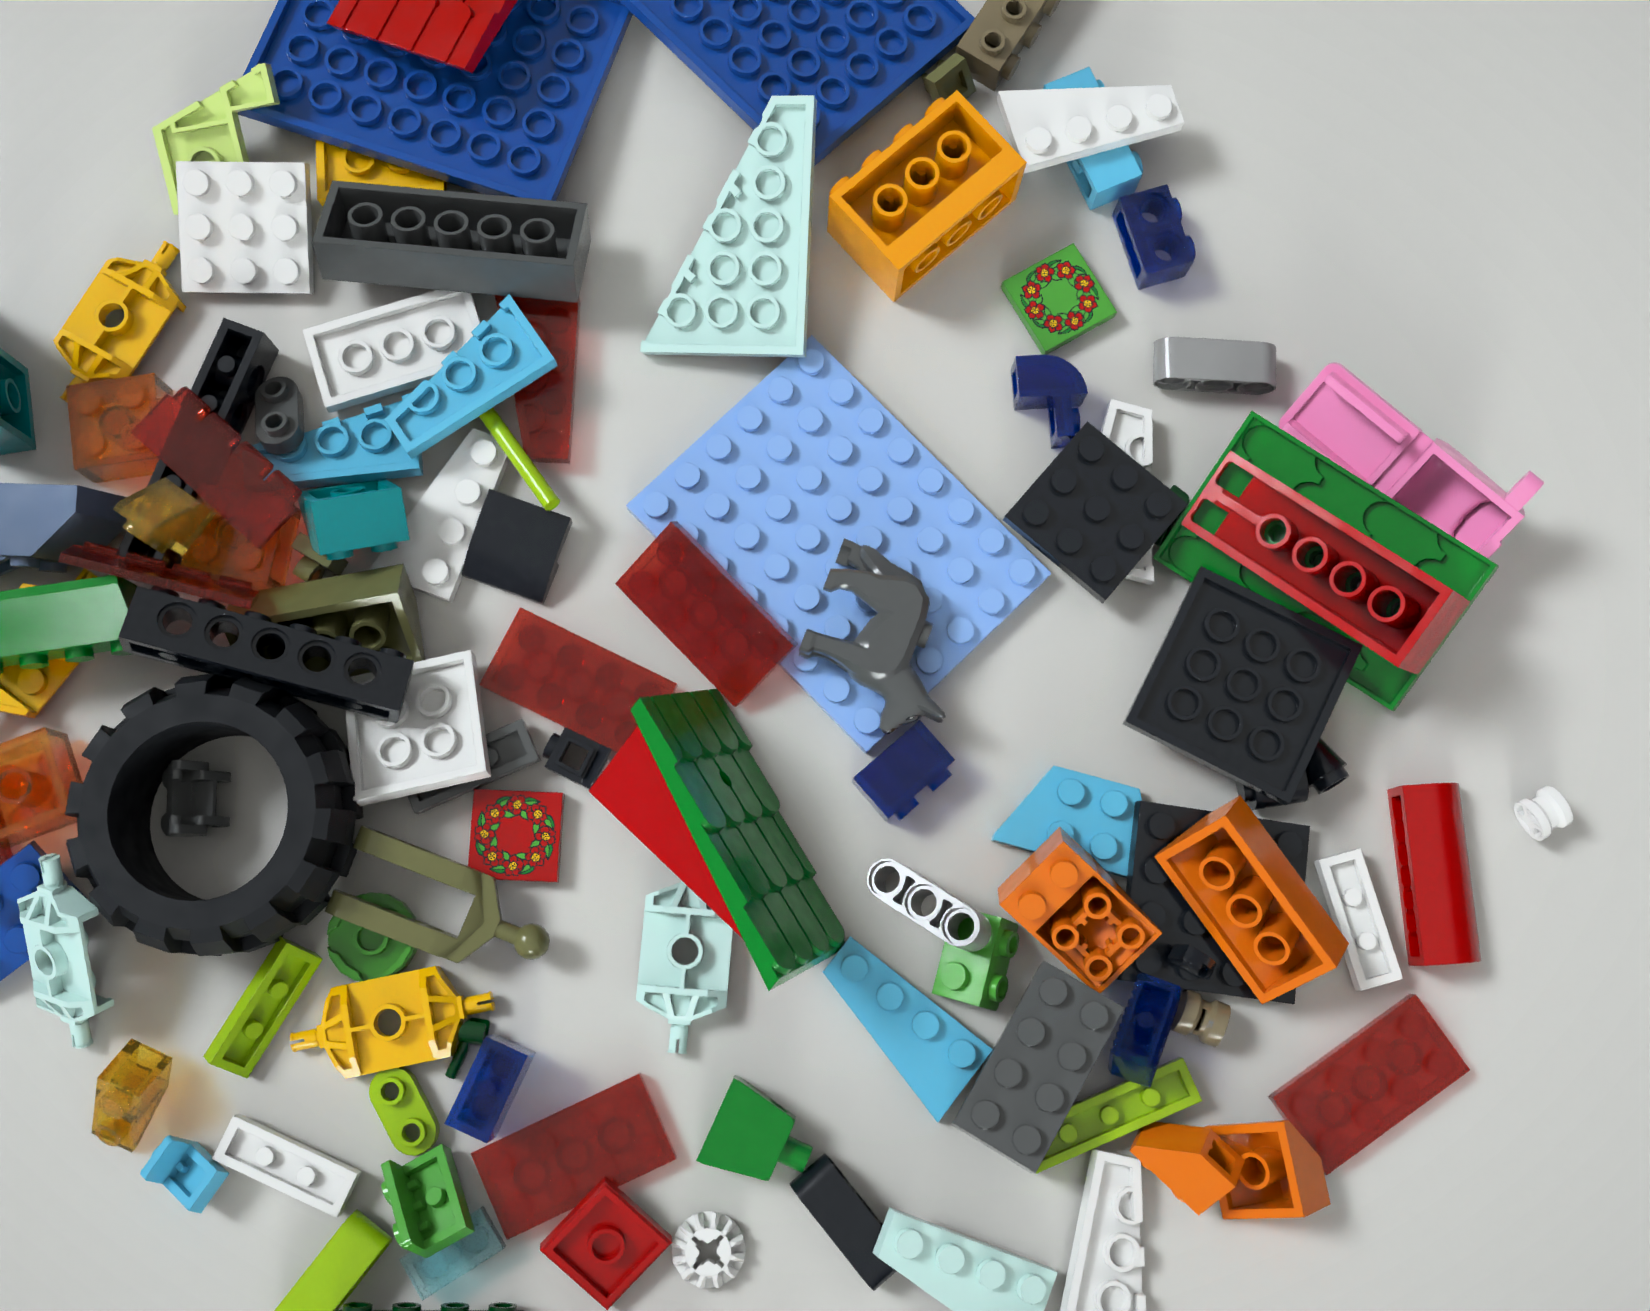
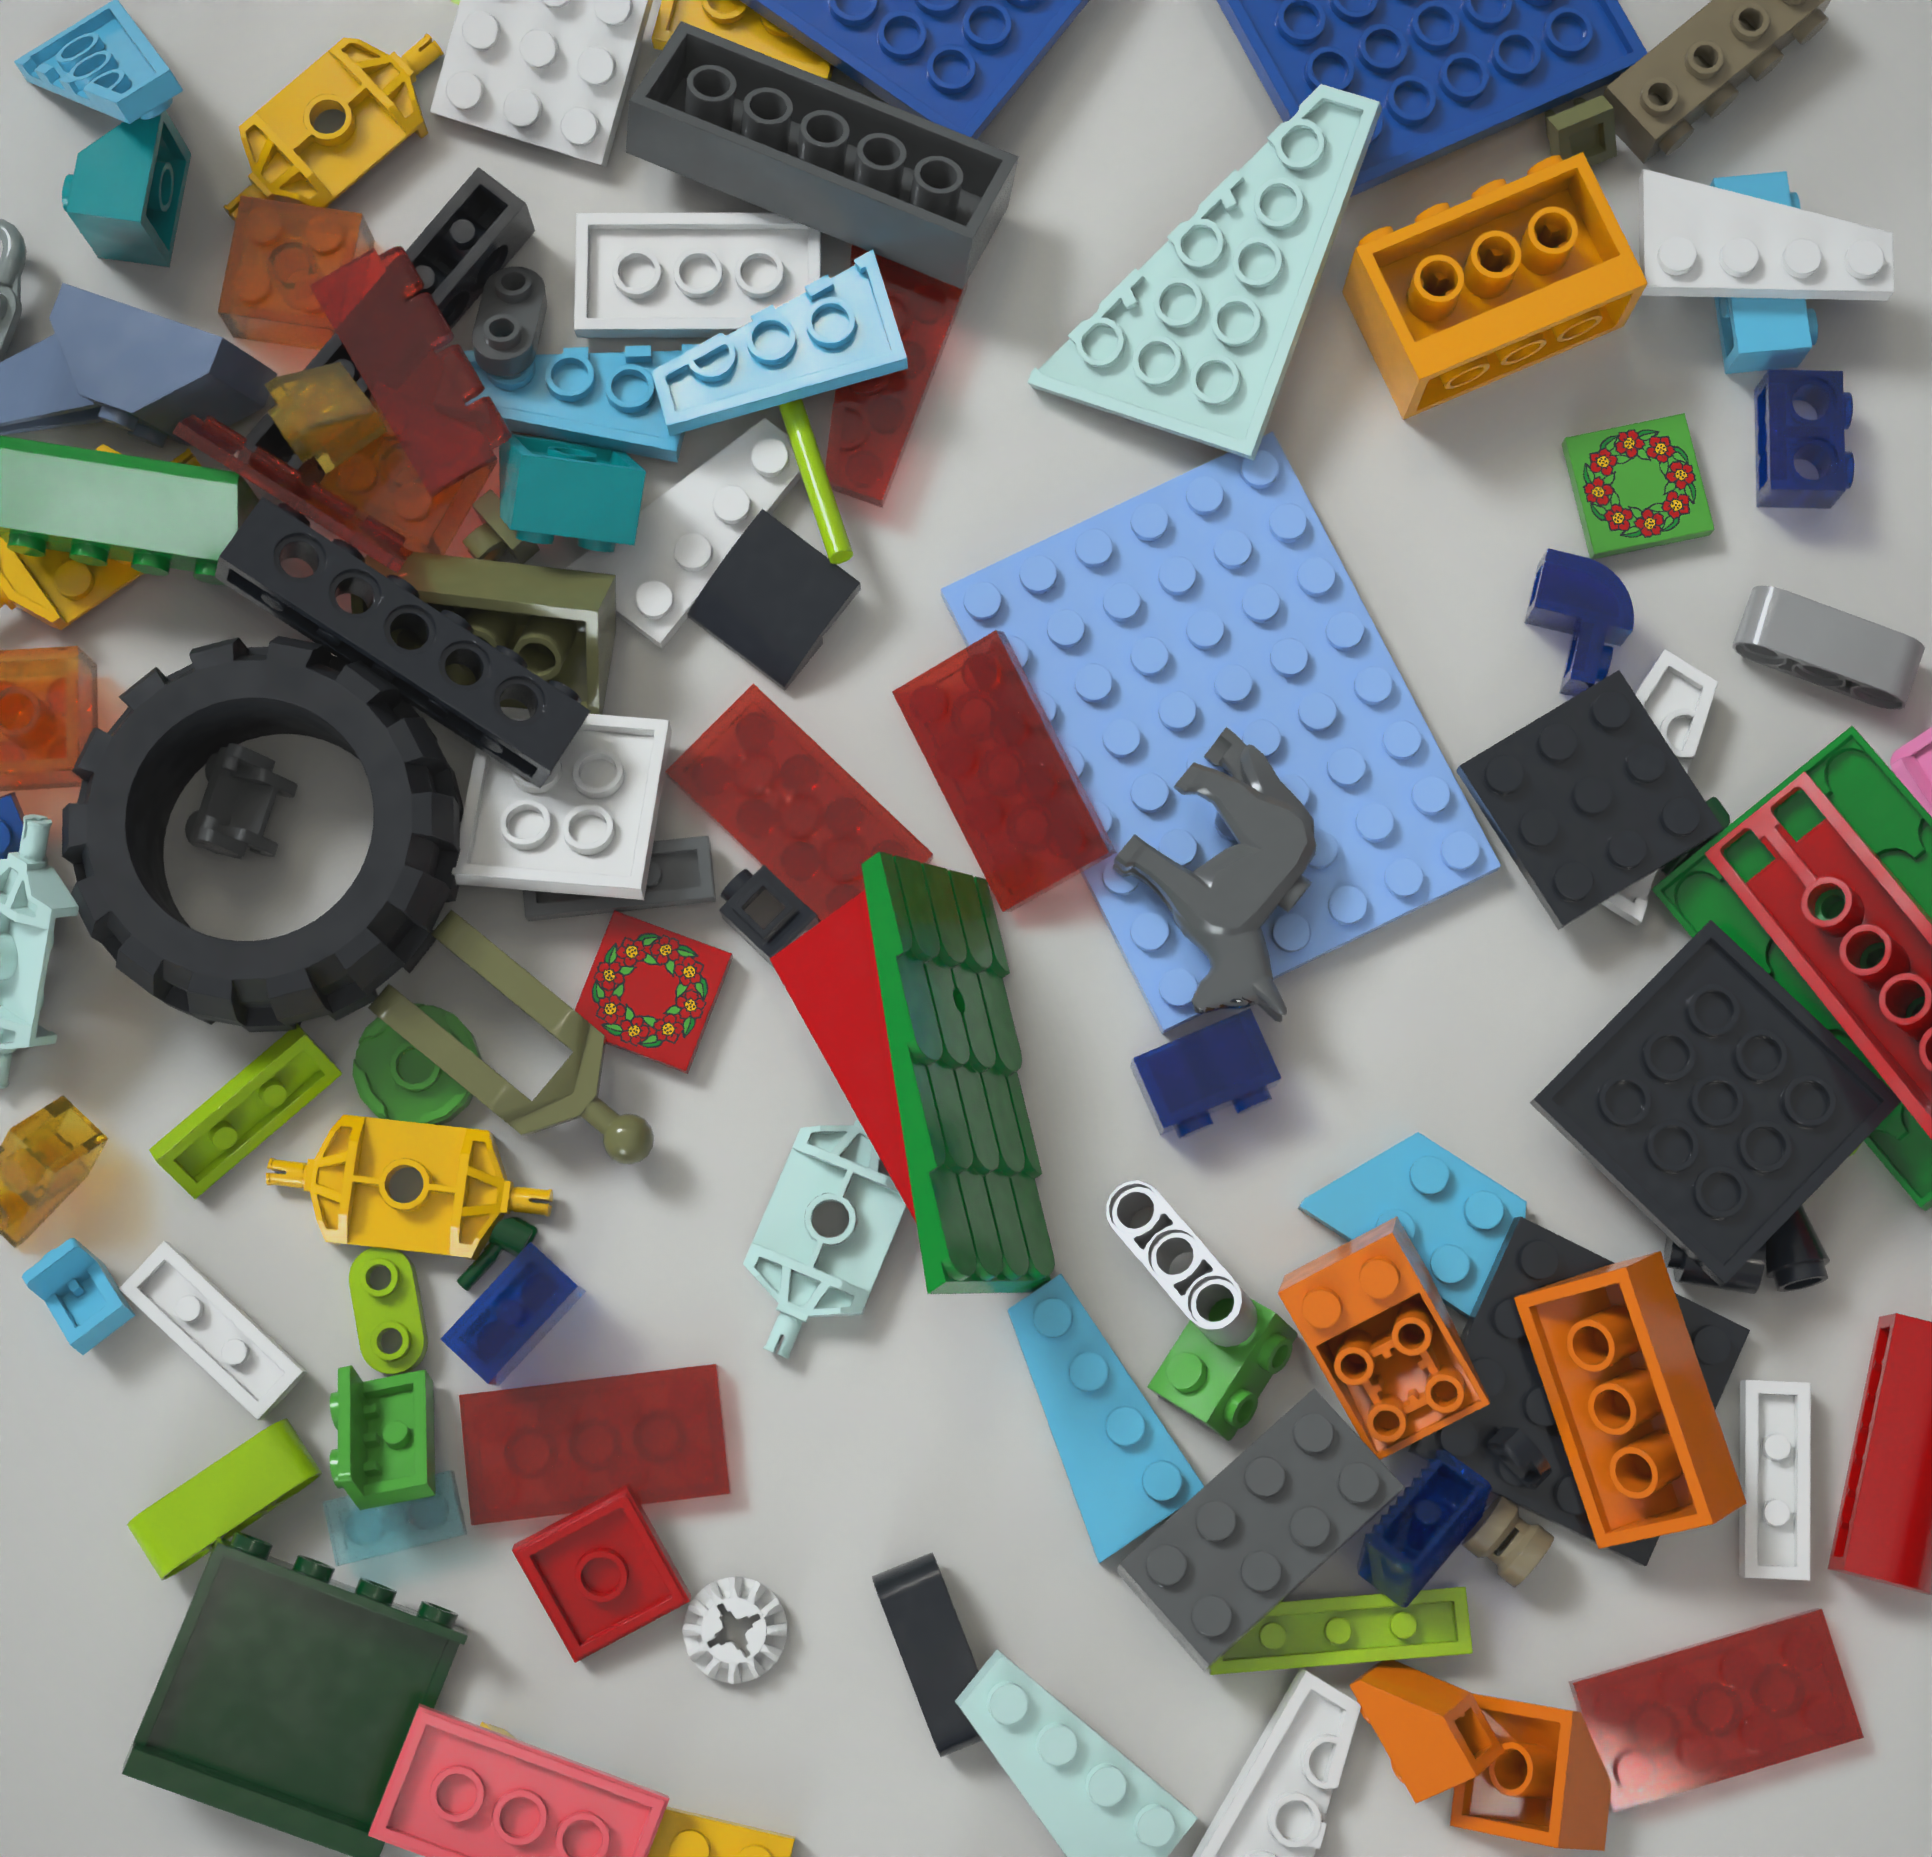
camera: 25 degrees right, 0 degrees up
green torso [696,1075,813,1181] -> none

